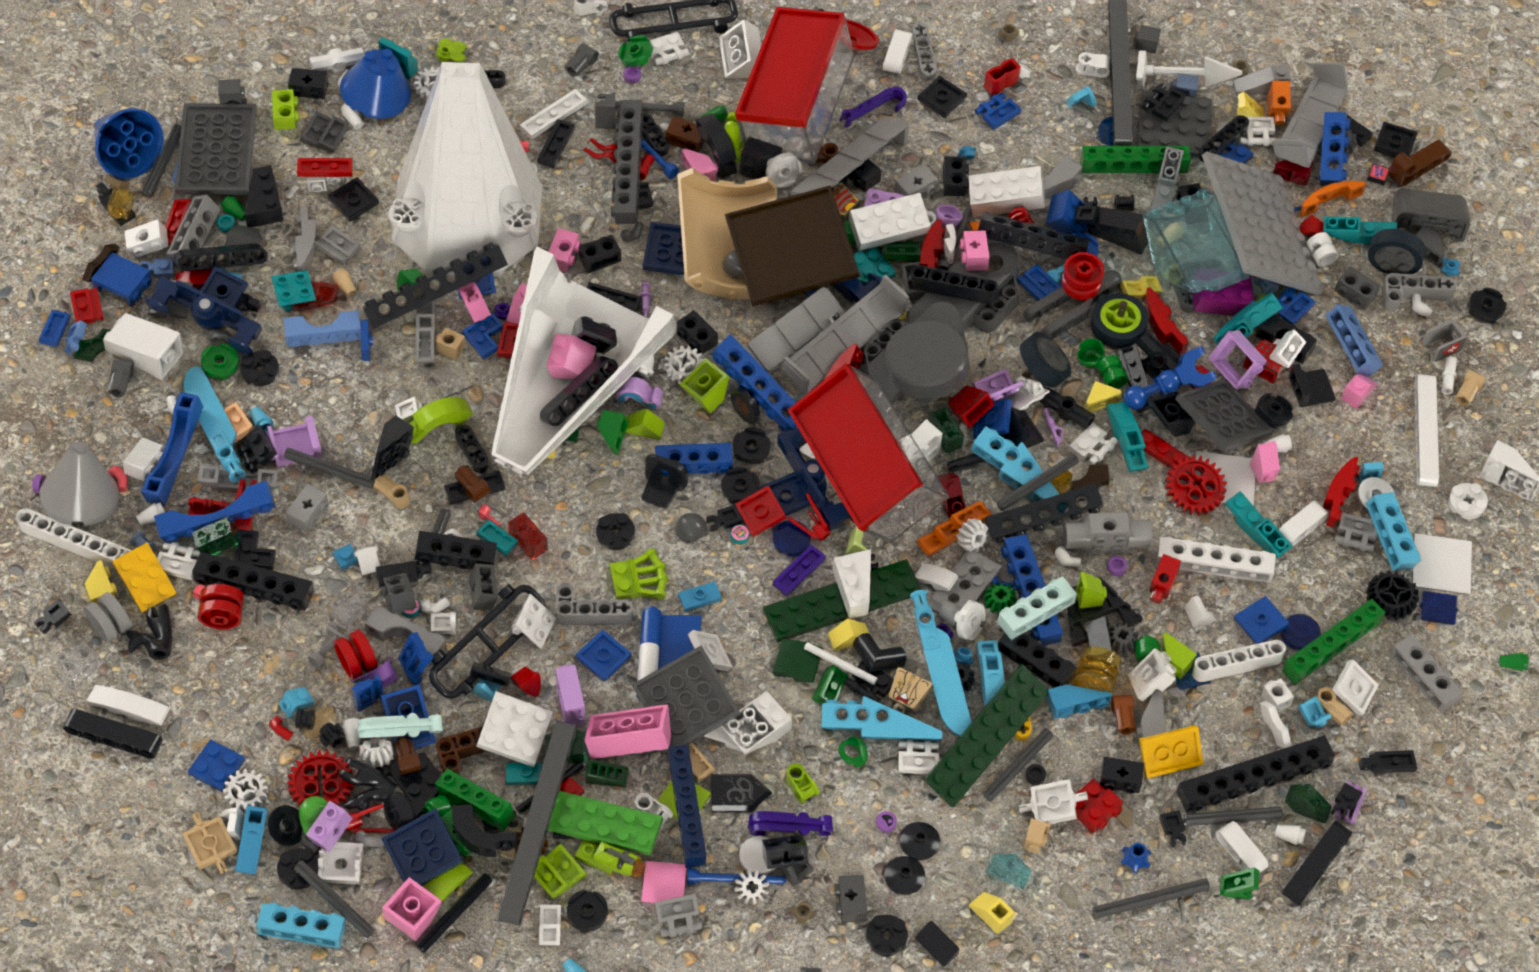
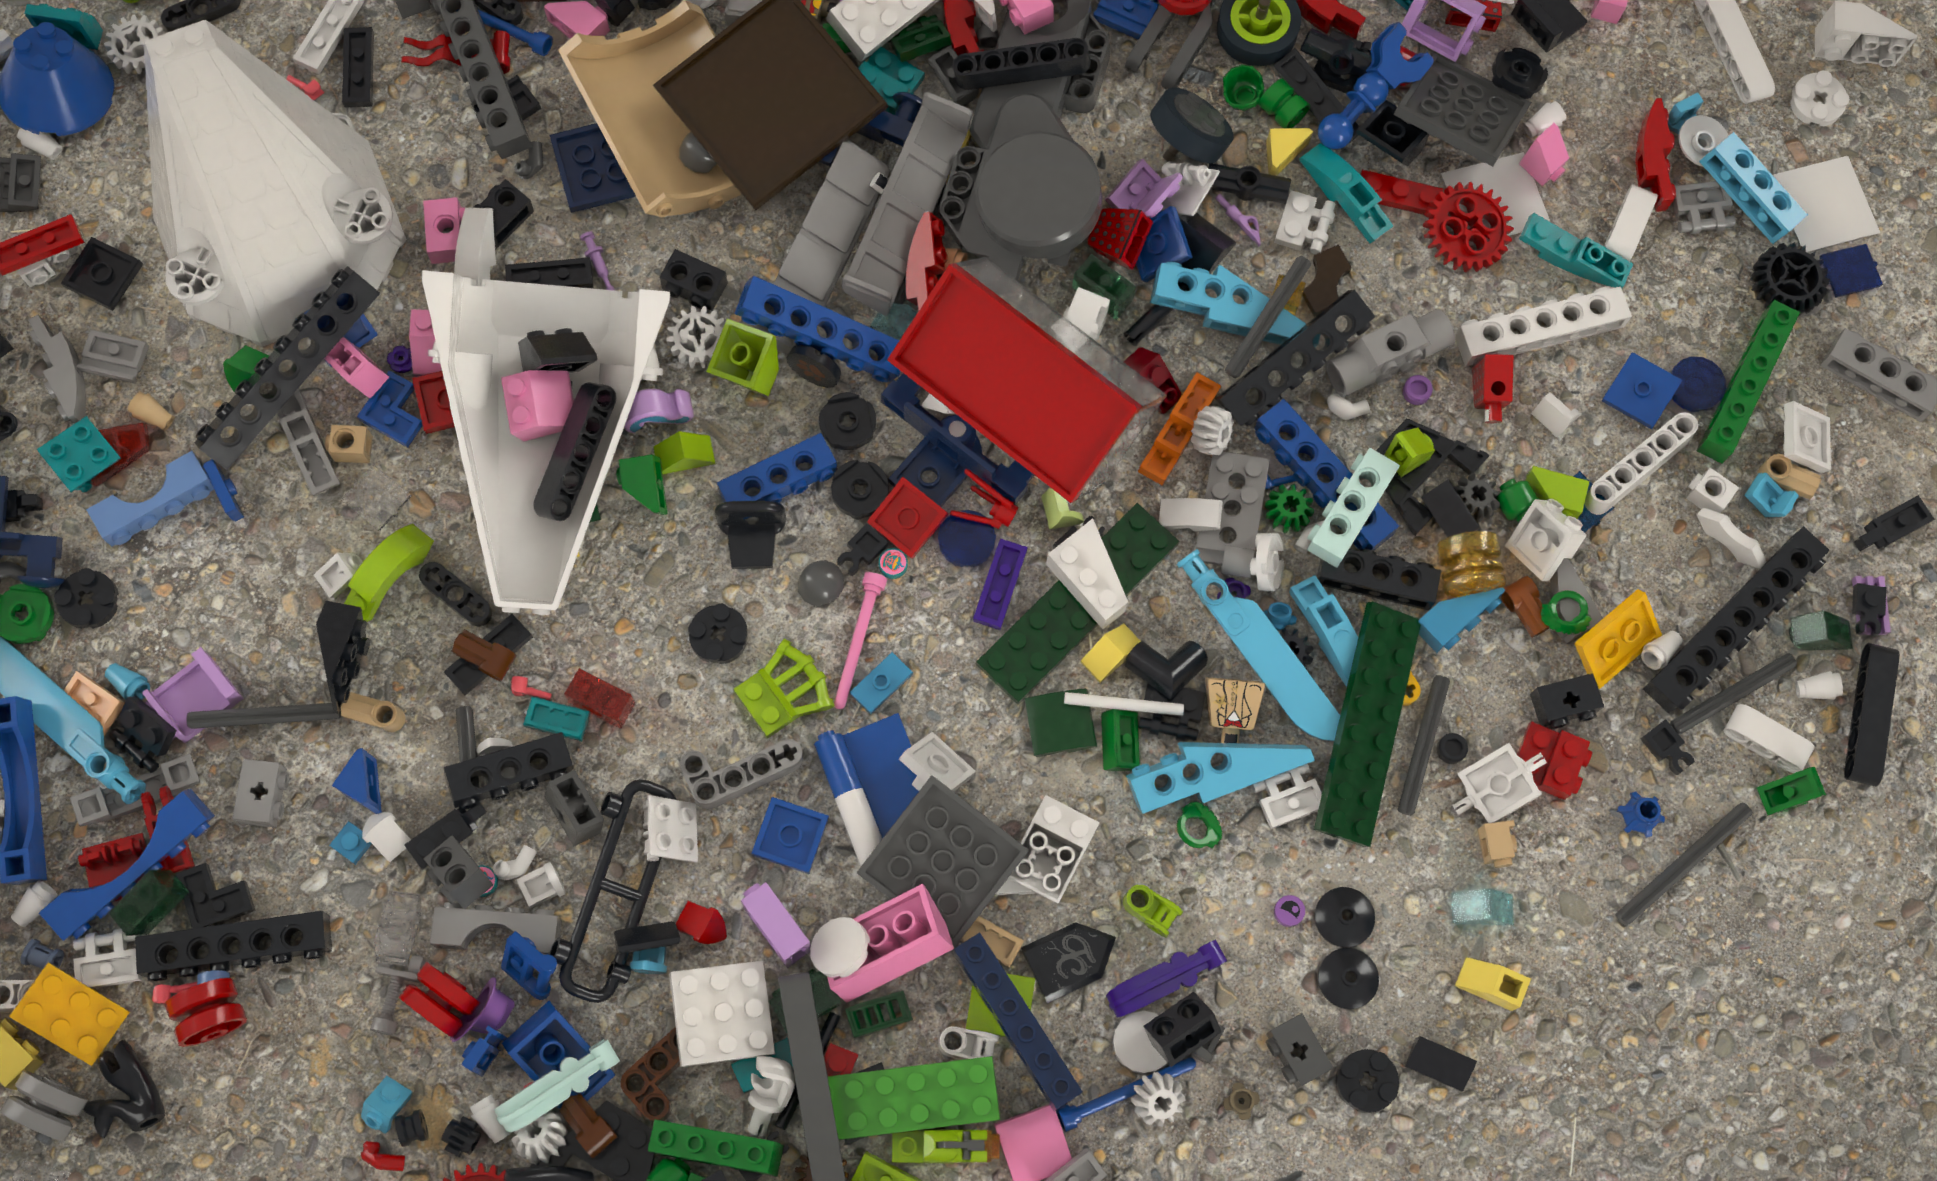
camera: 25 degrees left, 15 degrees up
none -> blue slope [332,748,382,814]
none -> white slope [454,207,496,286]
none -> white piece [747,1056,795,1136]
none -> white tile [810,917,870,978]
none -> bright pink piece [834,572,887,710]
none -> green piece [1541,590,1592,635]
none -> white cone [1641,631,1683,670]

